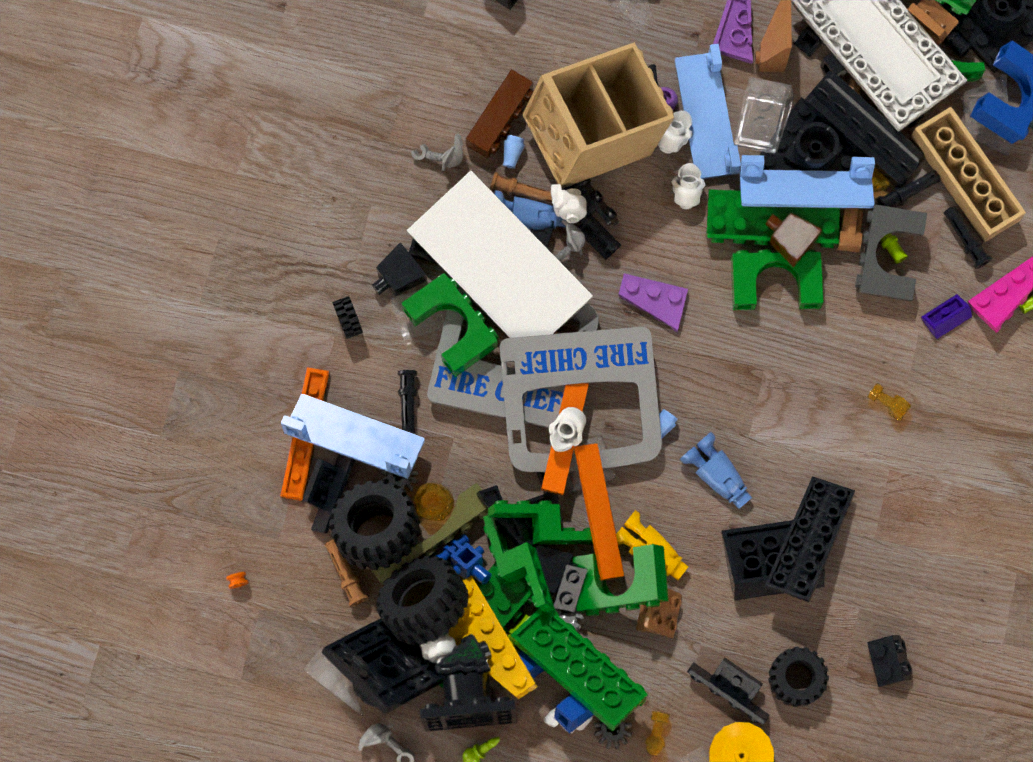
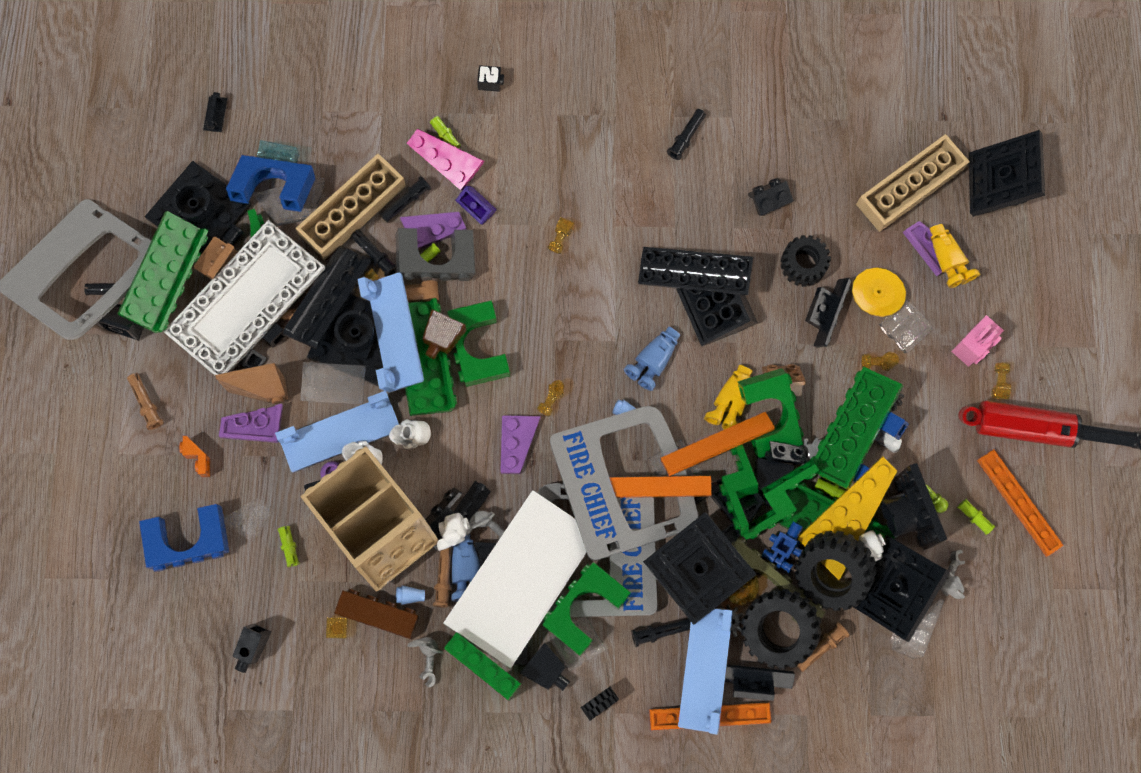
camera: 110 degrees left, 0 degrees up
orange bush [226,572,249,589] -> none
black rock [435,634,492,675] -> none
white head [549,407,587,452] -> none
none -> lime pin [277,526,300,567]
none -> clear yellow plate [326,618,348,639]
none -> medium lavender wing [400,212,466,251]
none -> green arch [444,632,521,701]
none -> clear yellow leg [536,380,564,417]
none -> black piece [643,512,757,625]
none -> black pin [667,109,706,160]

